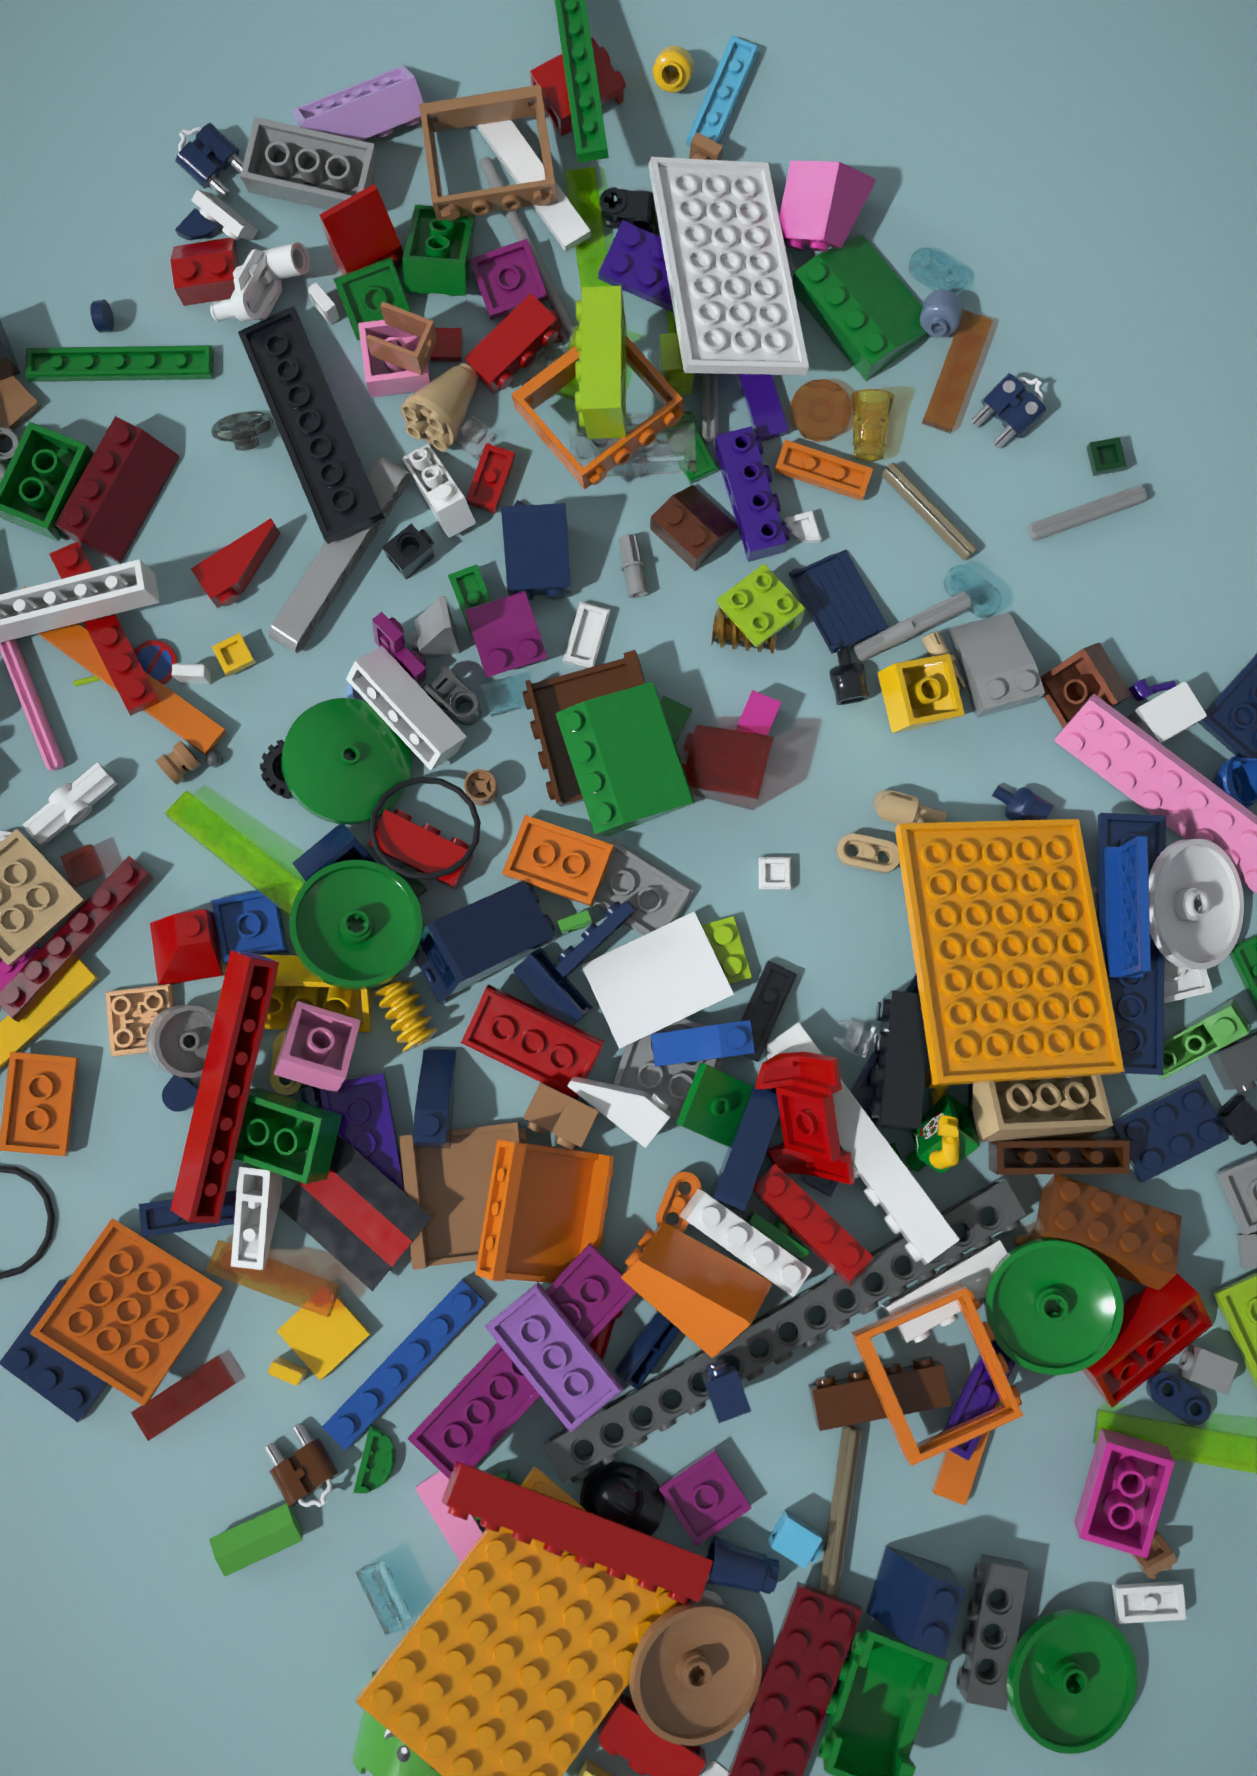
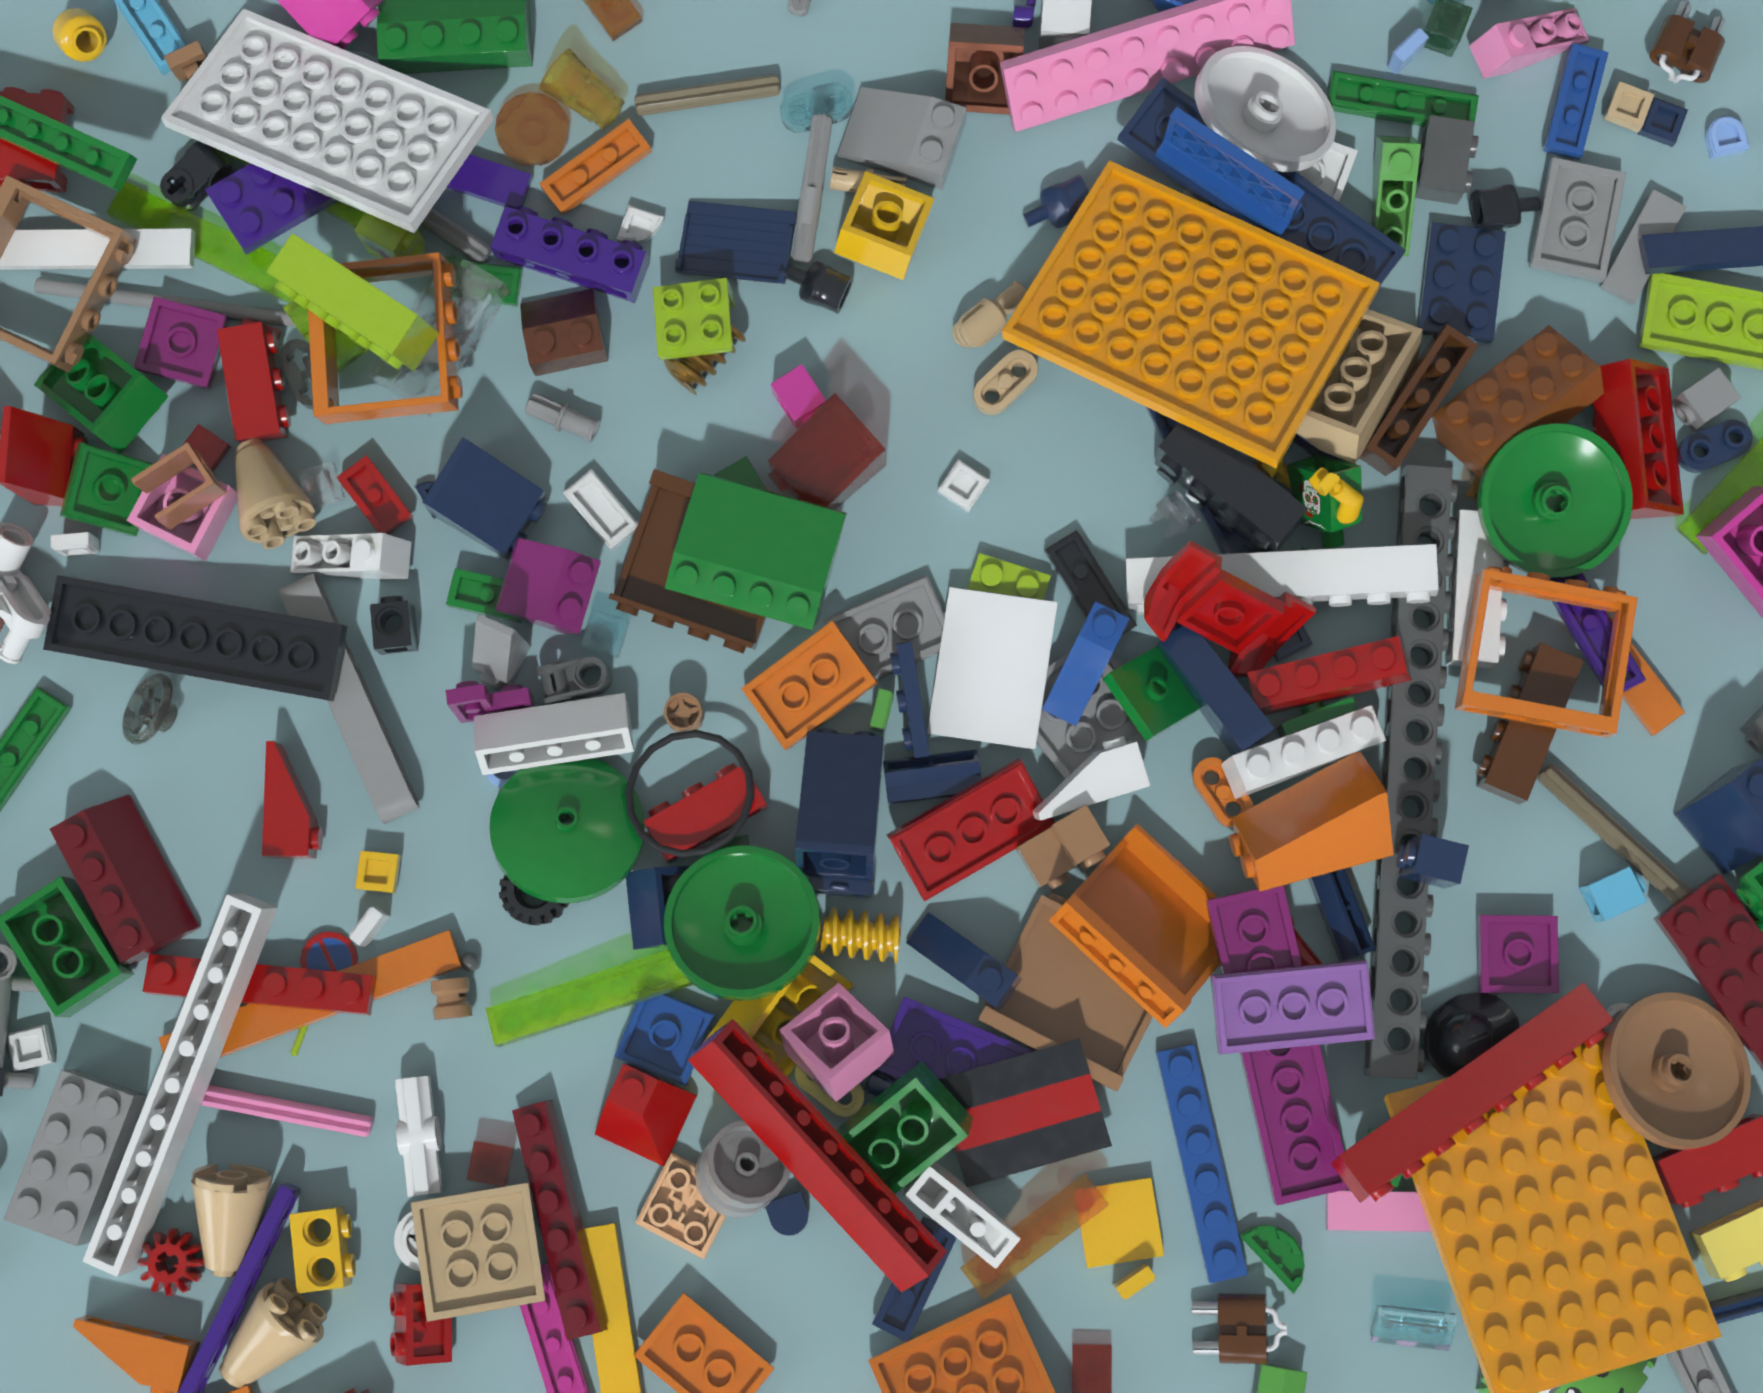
camera: 50 degrees left, 0 degrees up
dark blue plant [706,1536,780,1594] -> none

